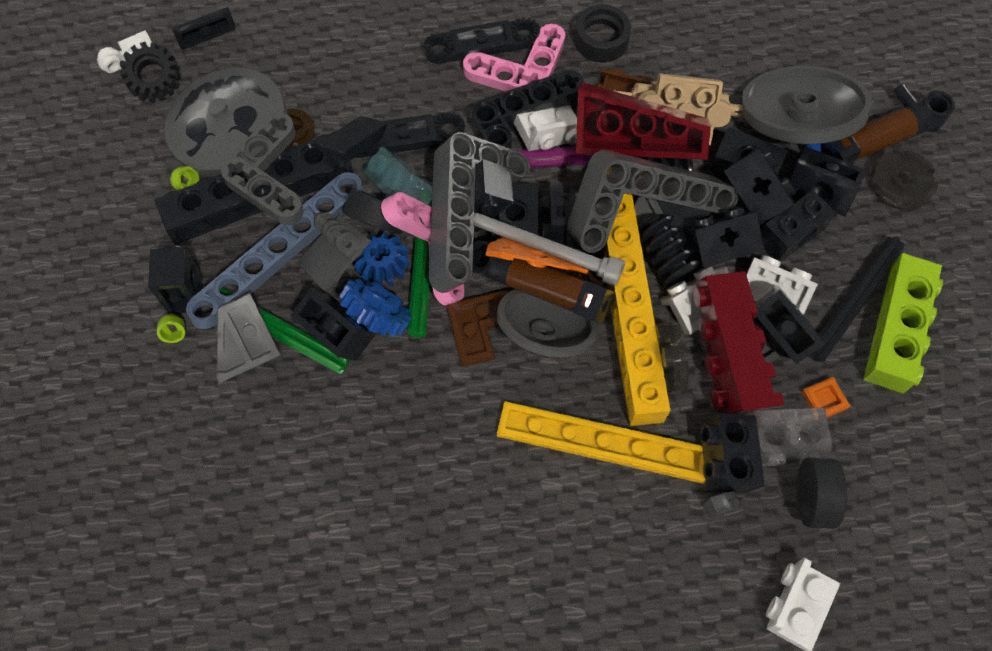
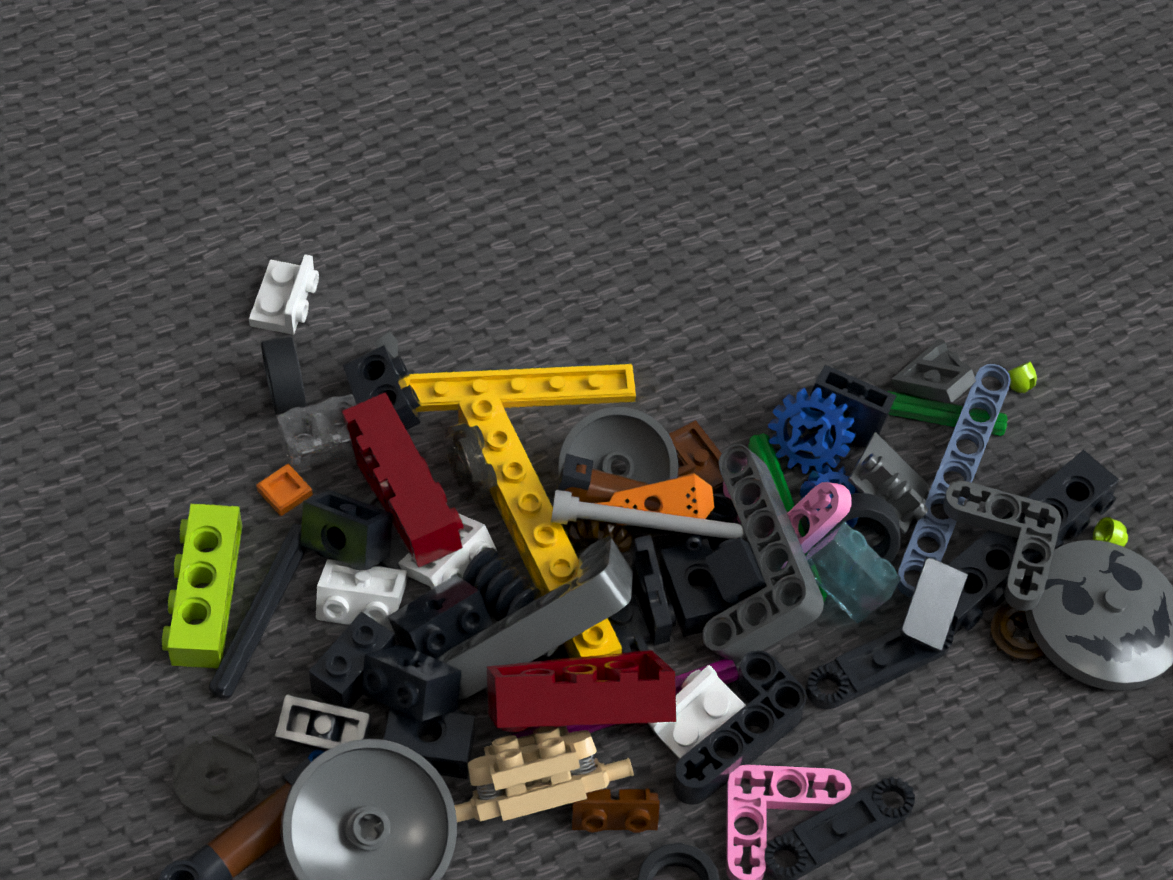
camera: 160 degrees right, 10 degrees down
black brick [148,245,203,314] -> none

